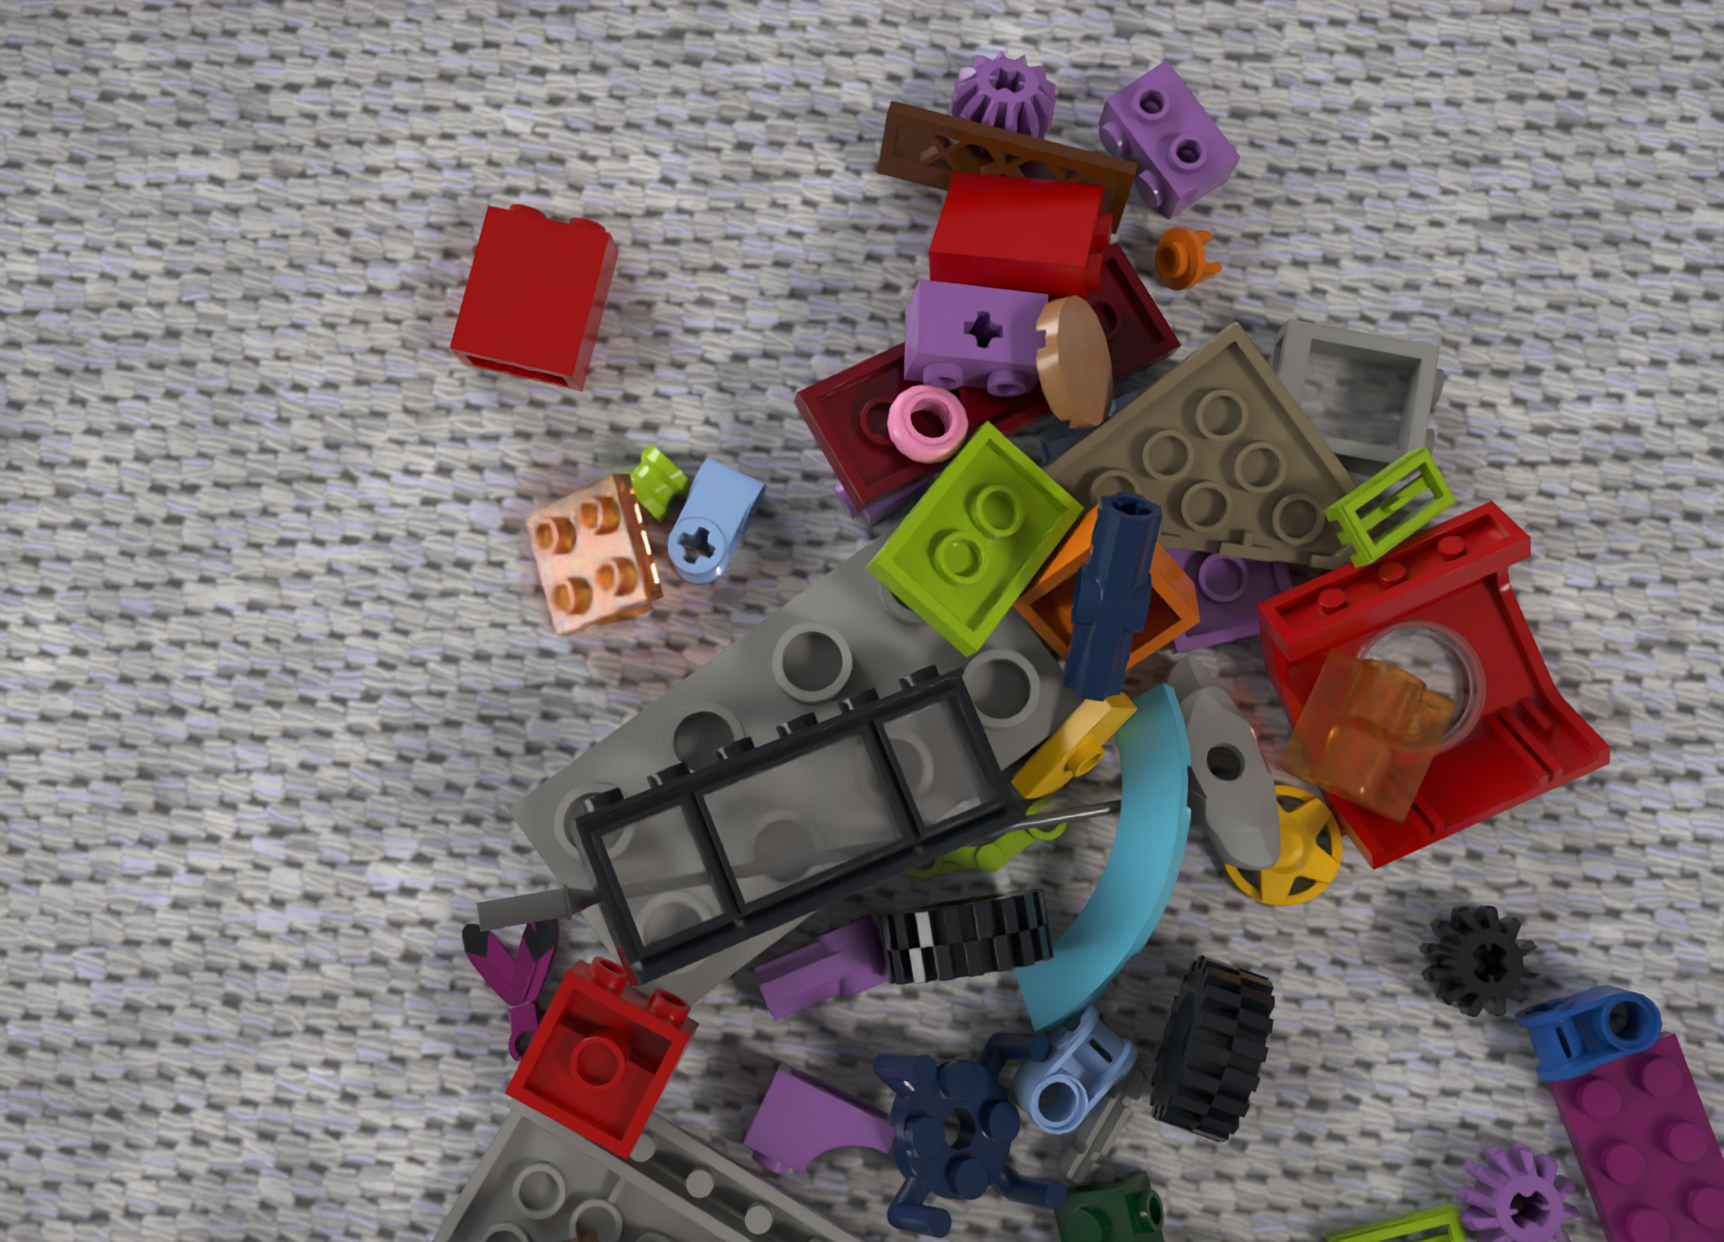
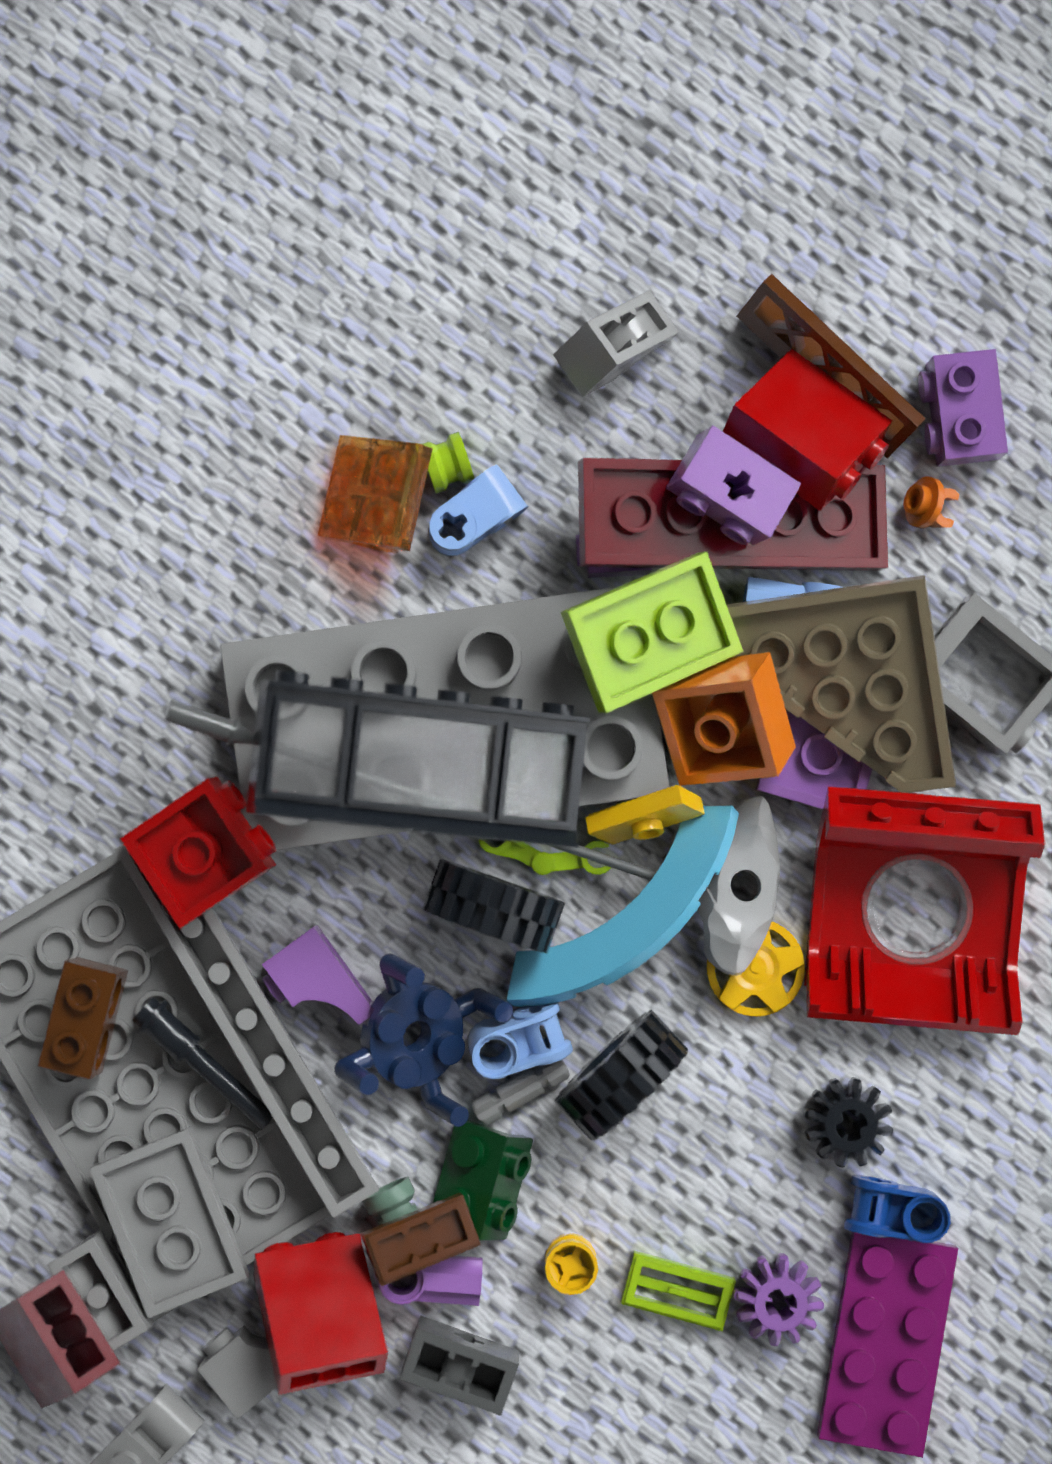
camera: 25 degrees right, 5 degrees up
red brick [450,204,619,392] -> none
magenta piece [462,918,560,1062] -> none
medium lavender piece [754,914,888,1021] -> none
bright pink piece [887,384,969,464] -> none
medium lavender gear [950,50,1056,153] -> none
medium nougat tile [1036,295,1113,430] -> none
dark blue piece [1063,491,1162,701] -> none
clear orange plate [1277,648,1458,825] -> none
lime tile [1323,445,1457,568] -> none
none -> light grey arch [553,290,679,397]

